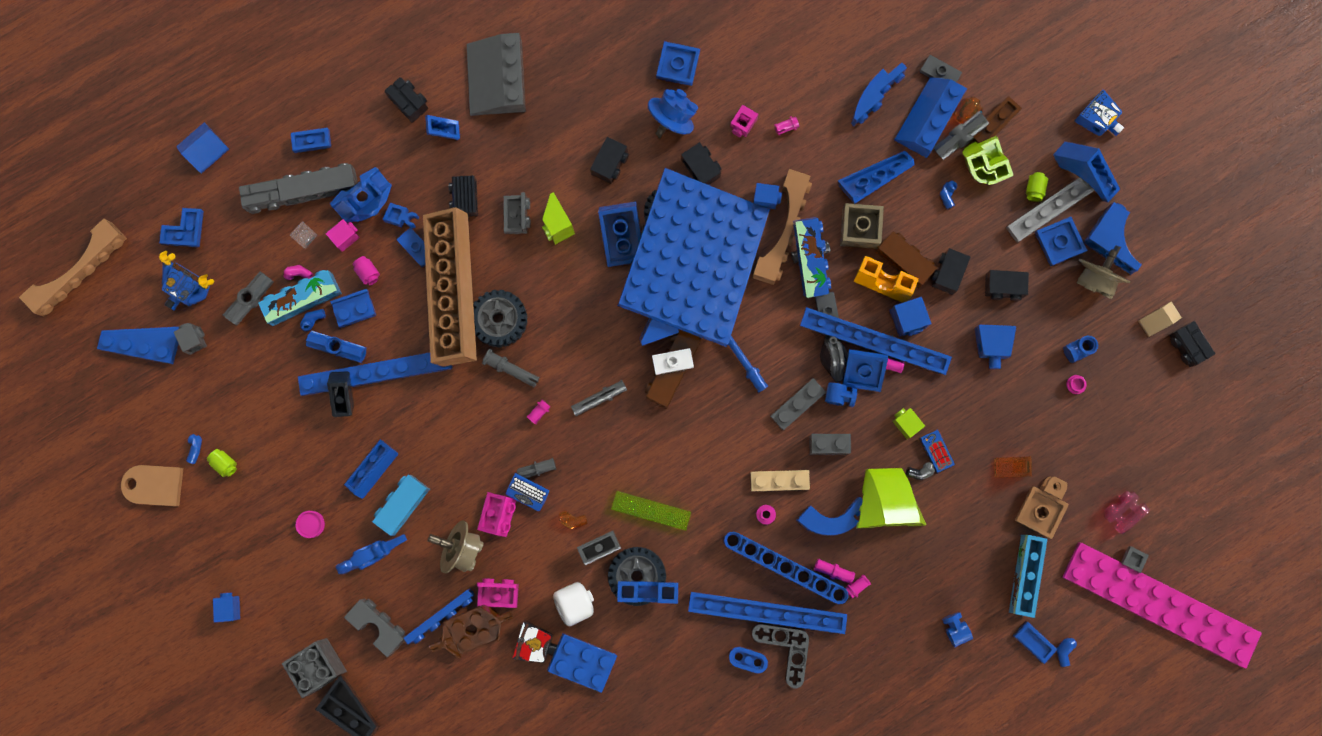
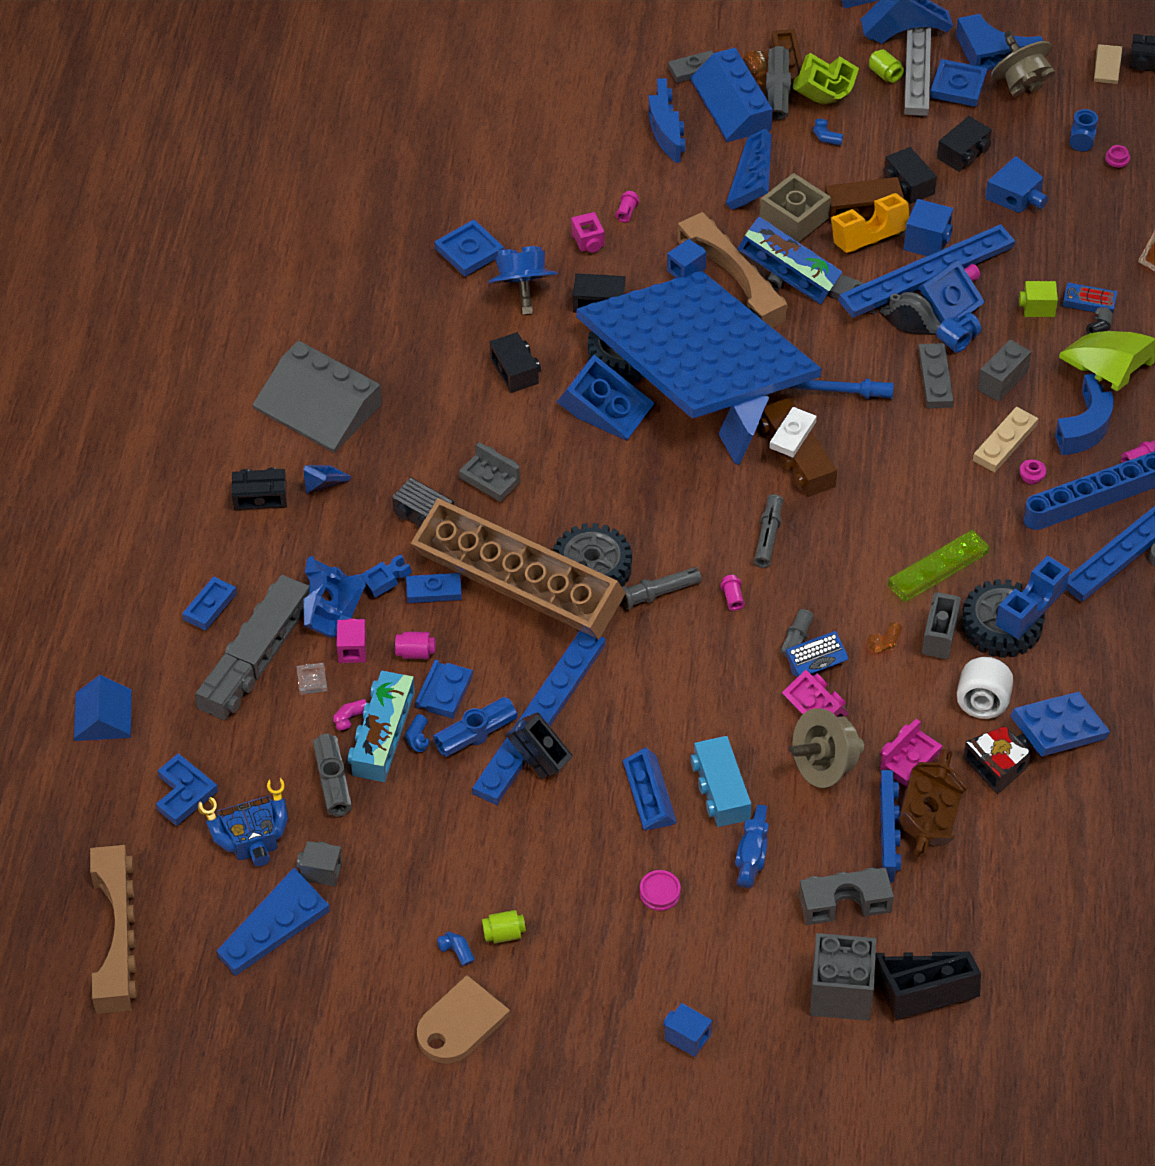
camera: 55 degrees left, 30 degrees down
lime slope [542,192,575,245] -> none

